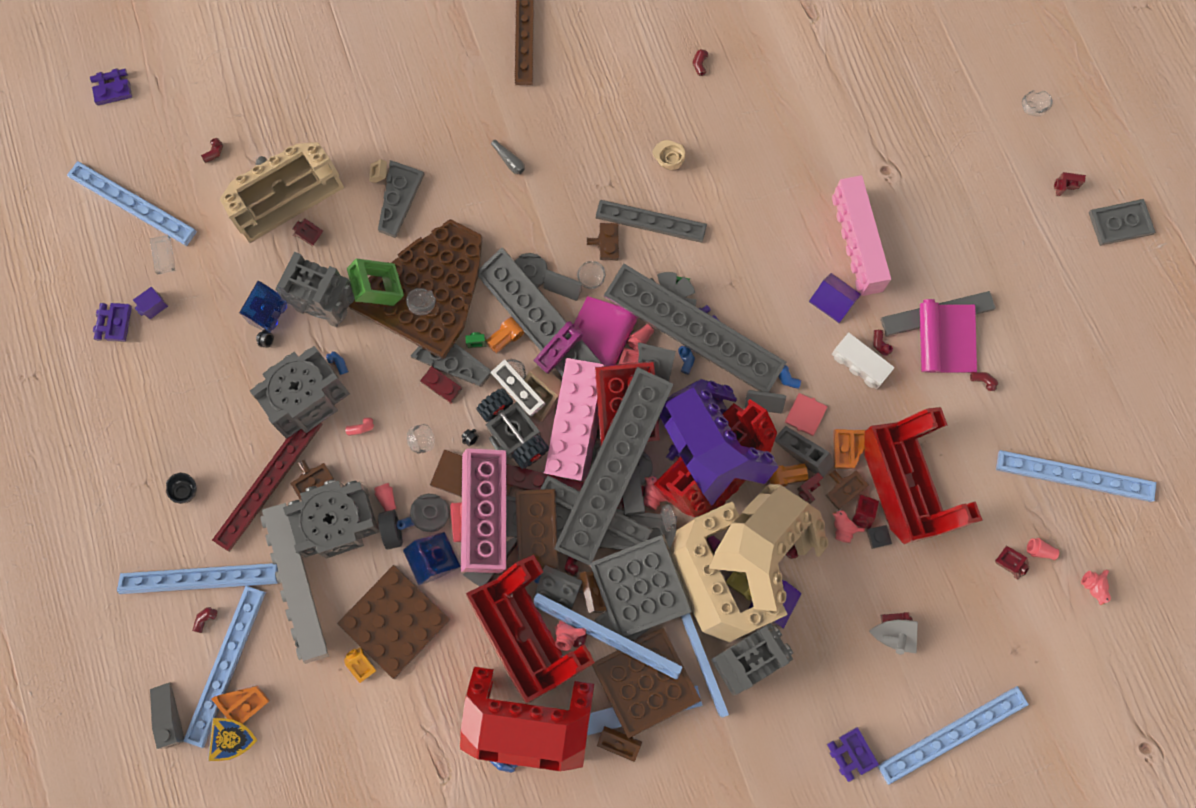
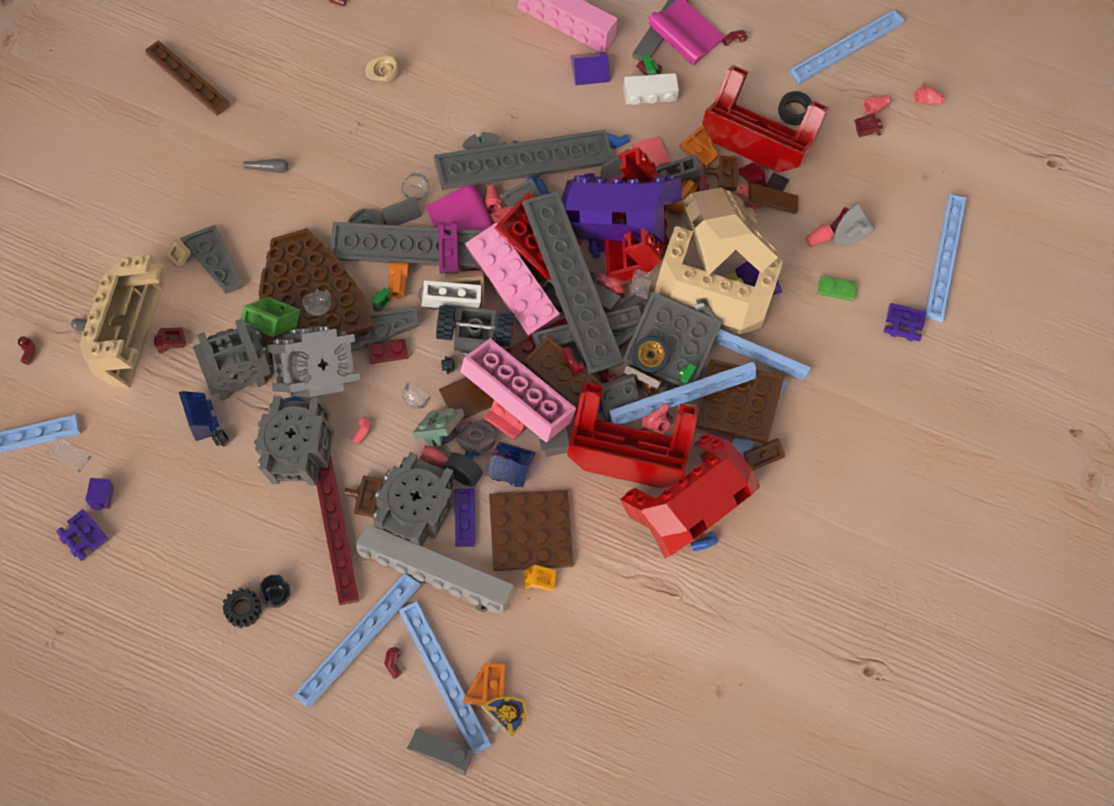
camera: 55 degrees left, 10 degrees down
reddish brown plate [587,223,619,260] -> none
dark grey tile [596,200,707,243] -> none
dark grey piece [711,623,793,695] -> none
none -> black tyre [222,588,262,628]
none -> piece [266,326,360,397]
none -> sand green piece [413,408,464,447]
none -> dark purple tile [455,489,475,547]
none -> dark red arm [562,347,585,373]
none -> wheel [632,336,670,373]
none -> green plate [642,55,659,75]
none -> green plate [678,363,696,385]
none -> dark grey hand [695,298,717,319]
none -> reddish brown tile [748,183,798,214]
none -> black tyre [778,91,812,126]
none -> coral cone [805,224,834,247]
none -> bright green plate [817,276,857,301]

